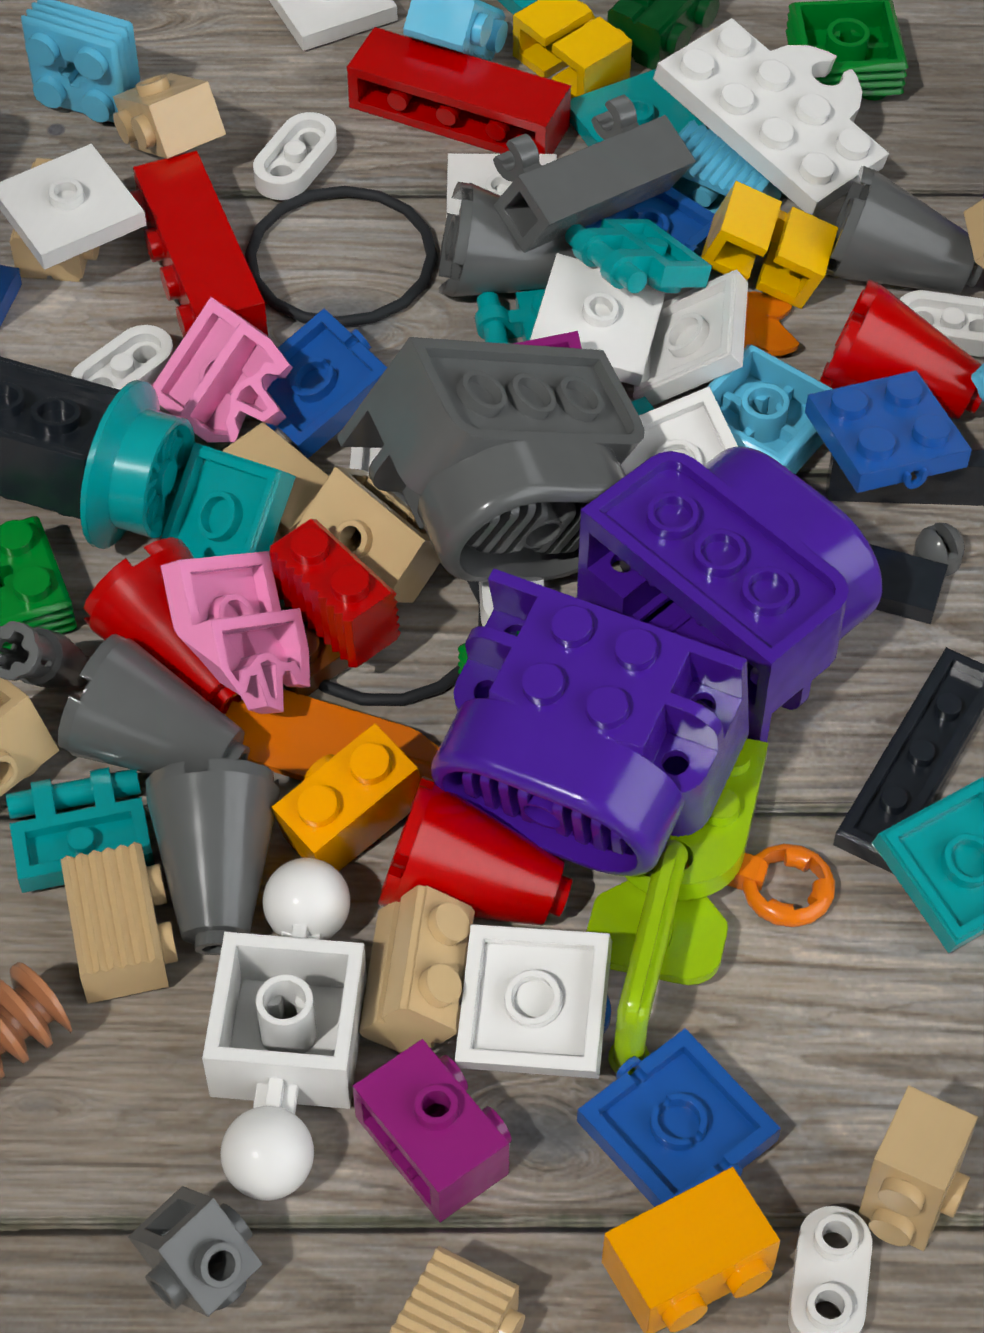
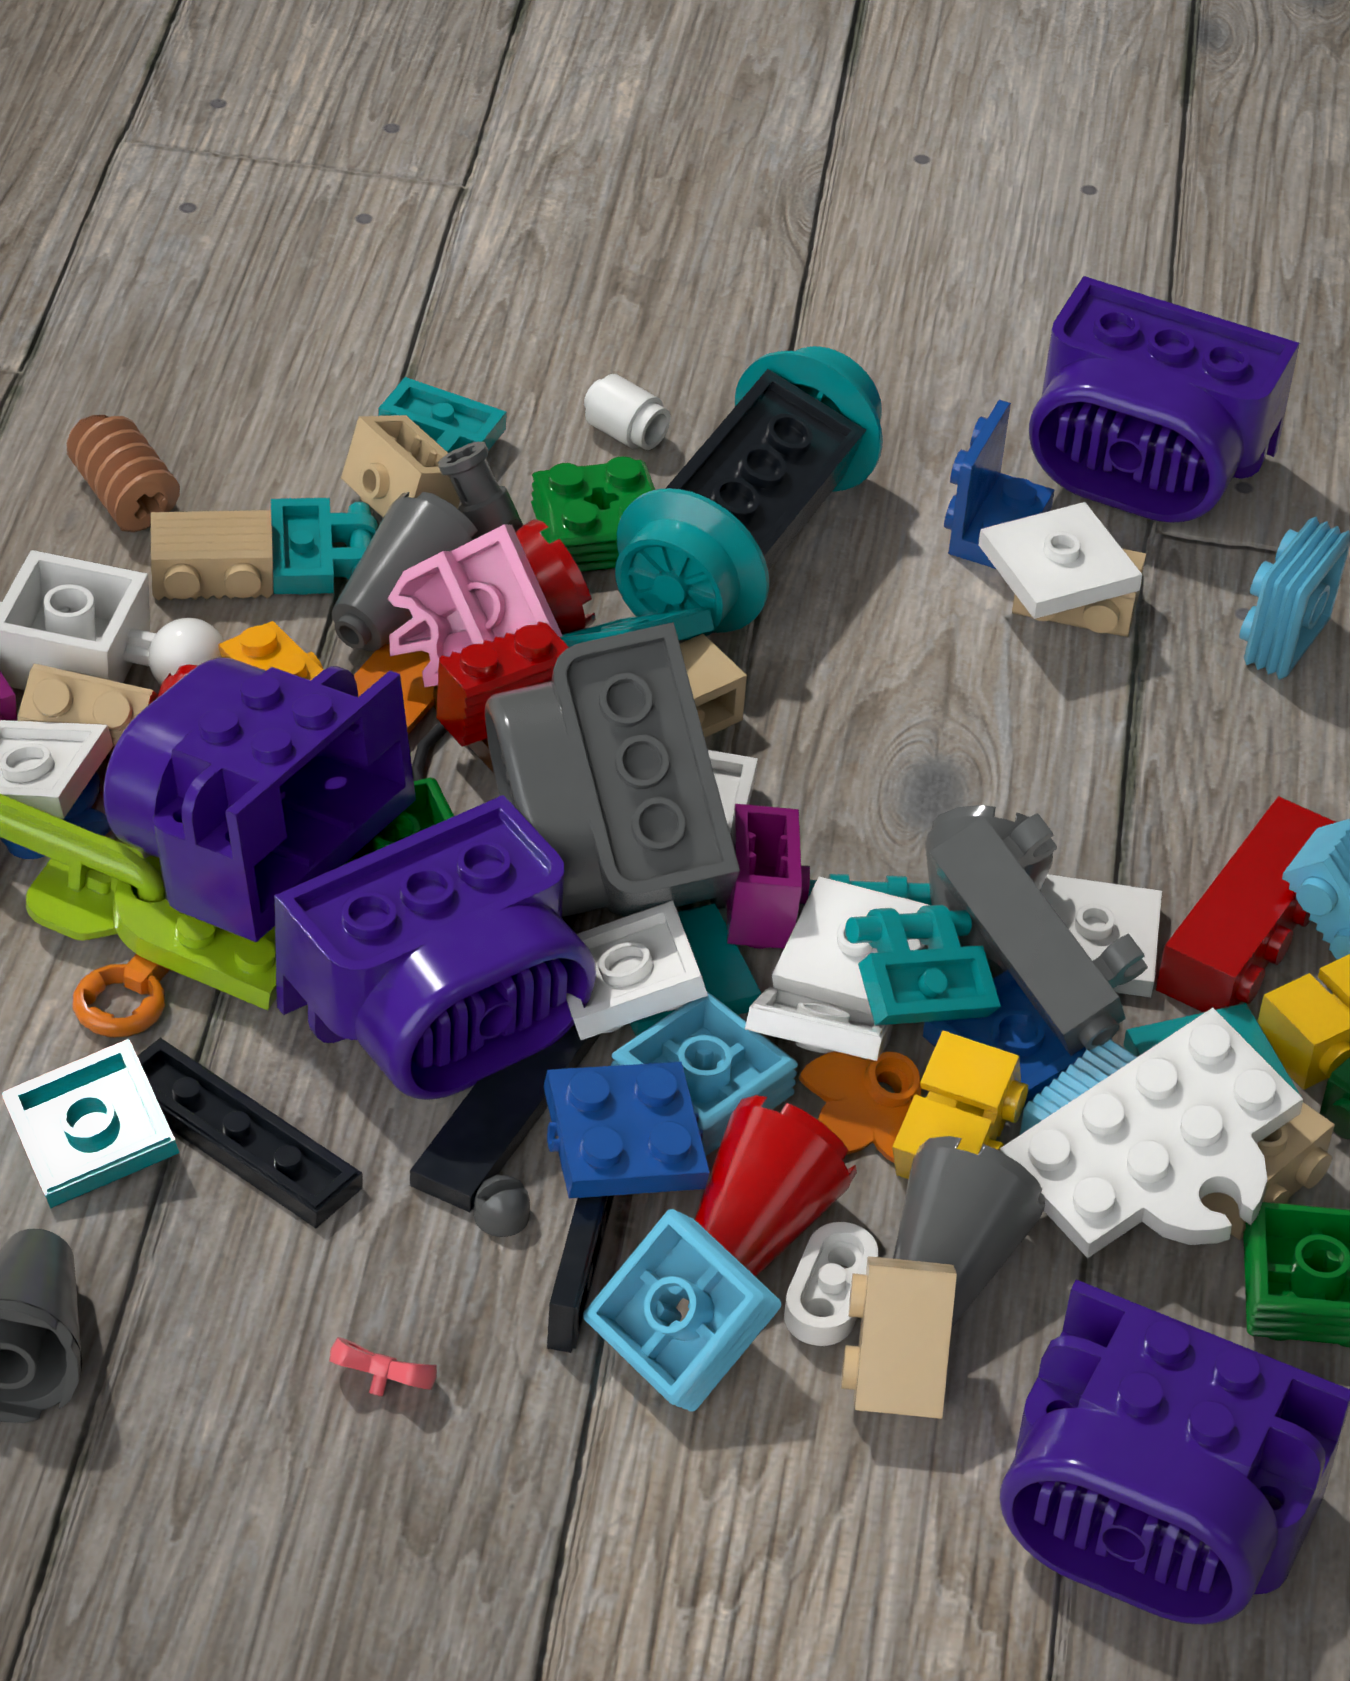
camera: 95 degrees right, 10 degrees down
white plate [71,325,174,390] -> none
tan brick [113,73,226,159] -> none
red brick [130,150,268,337] -> none
dark grey cone [146,758,280,955] -> none
bright pink plate [152,297,293,443] -> none
black piece [245,185,437,327] -> none
white plate [253,112,337,200] -> none
blue plate [266,308,387,459] -> none

